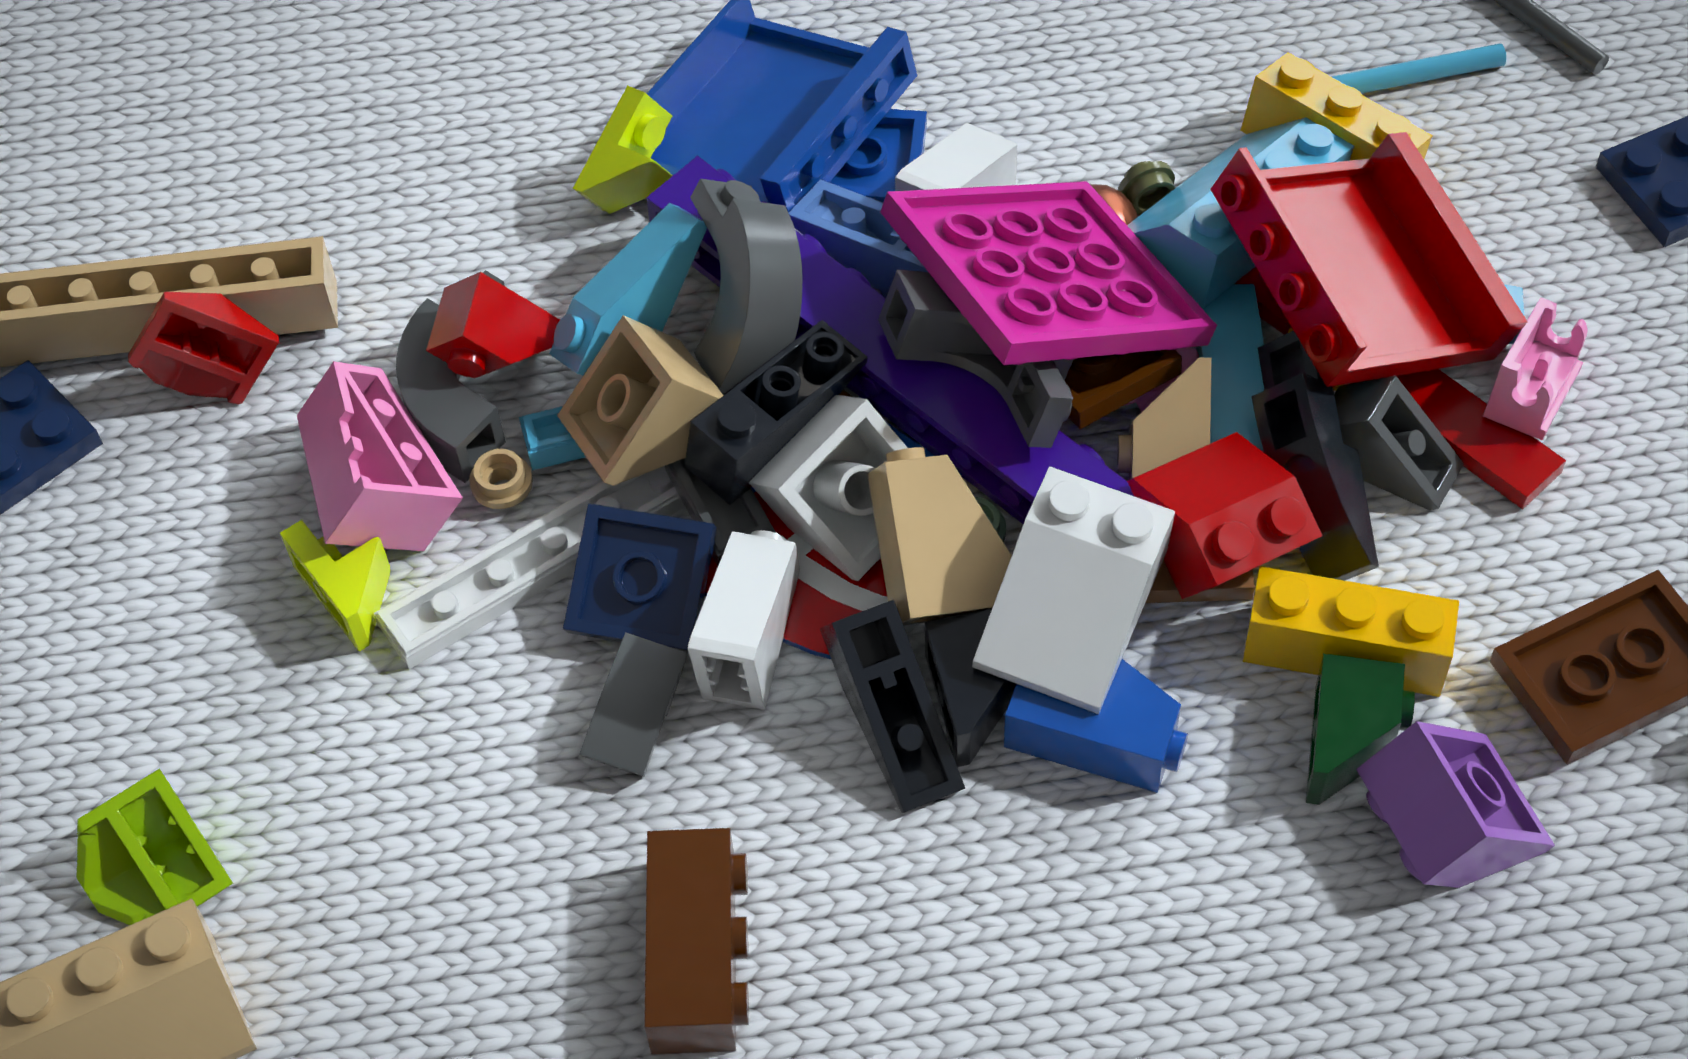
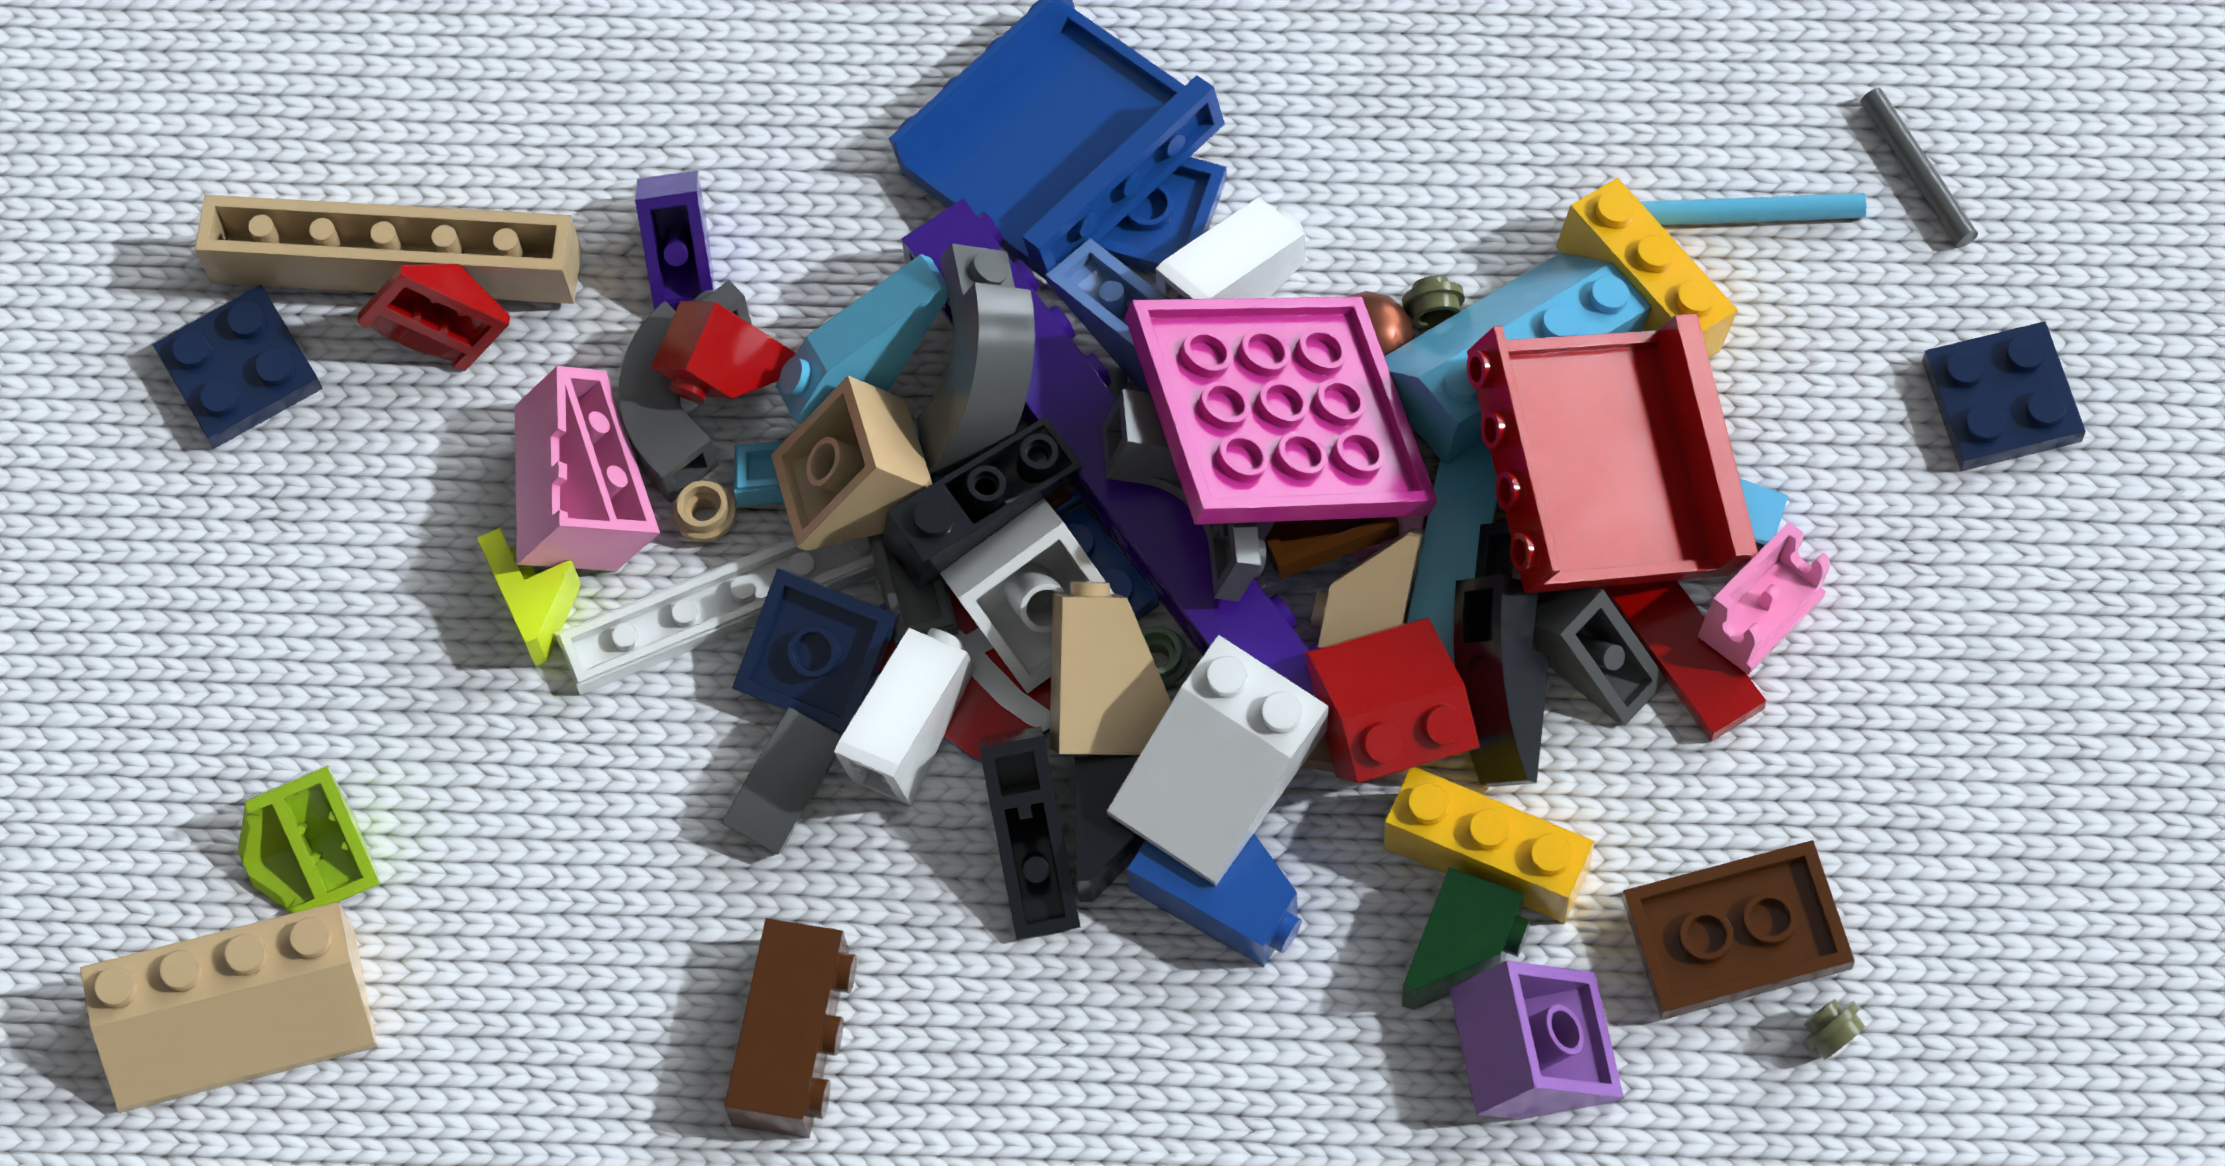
camera: 15 degrees right, 10 degrees up
neon yellow slope [573,85,673,214] -> none
none -> dark purple slope [635,170,715,312]

